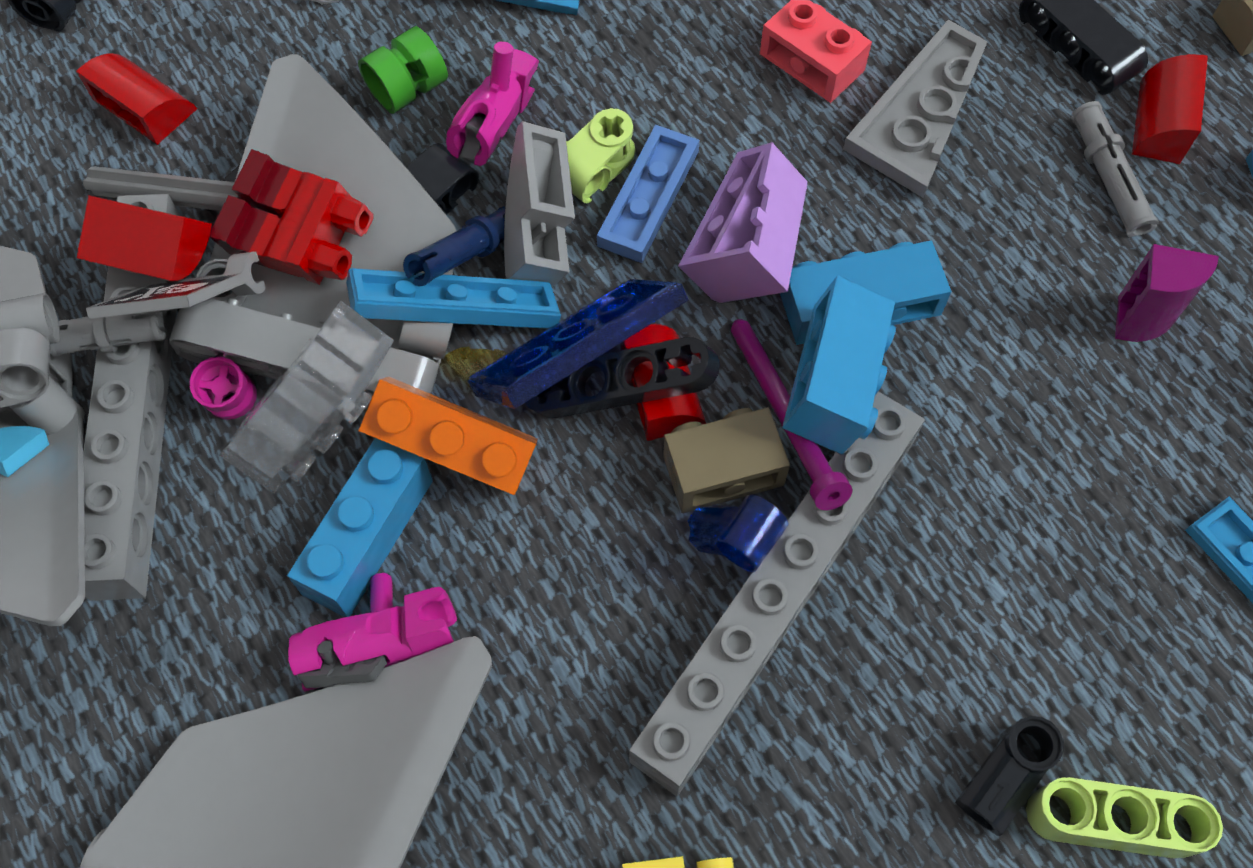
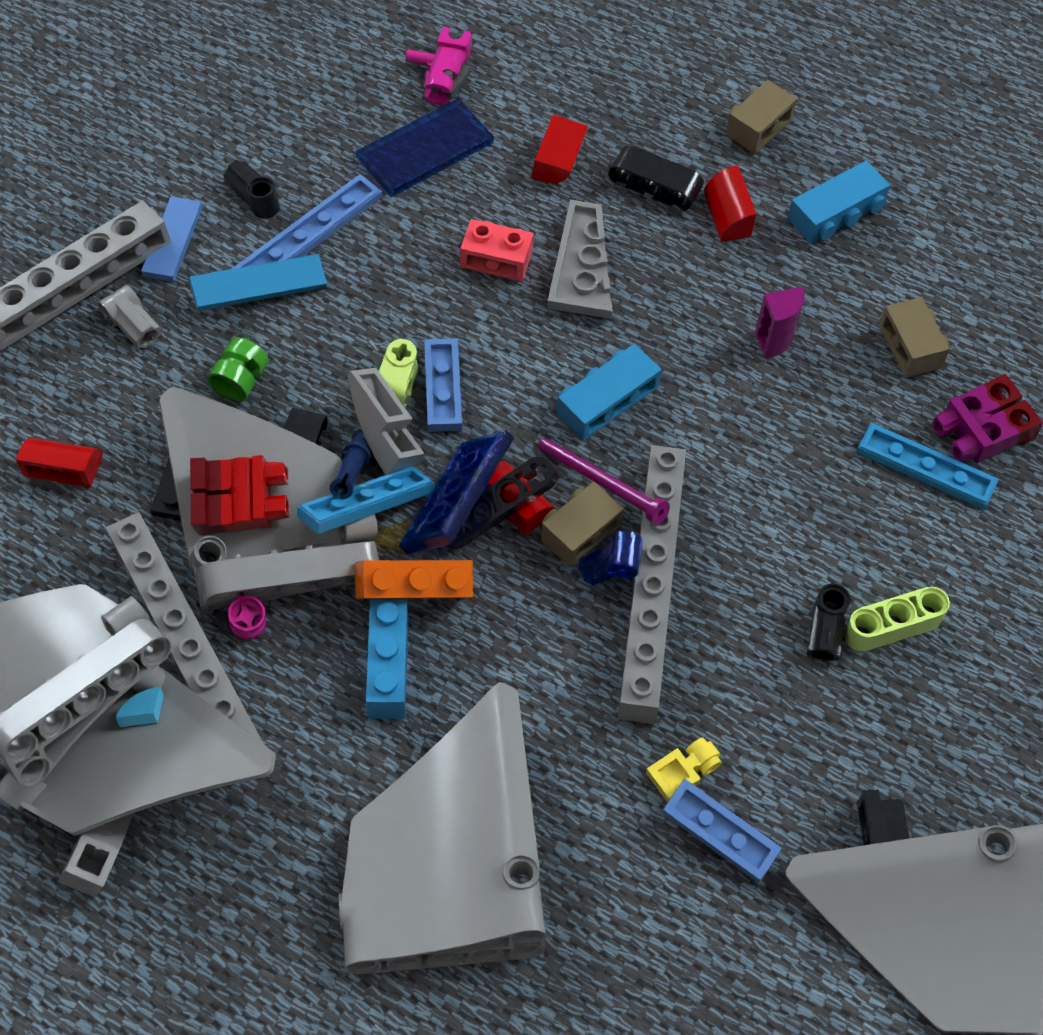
camera: 30 degrees left, 5 degrees down
light grey pin [50,310,166,356] -> none
red brick [77,195,212,281] -> none
light grey axle [83,166,241,211] -> none
light grey flag [86,252,266,319] -> none
clear wedge [219,300,394,494] -> none
dark pink piece [288,573,457,692] -> none
dark pink piece [446,42,539,166] -> none
lavender wedge [678,142,808,303] -> none
dark azure brick [782,275,896,455] -> none
light grey pin [1071,101,1159,237] -> none

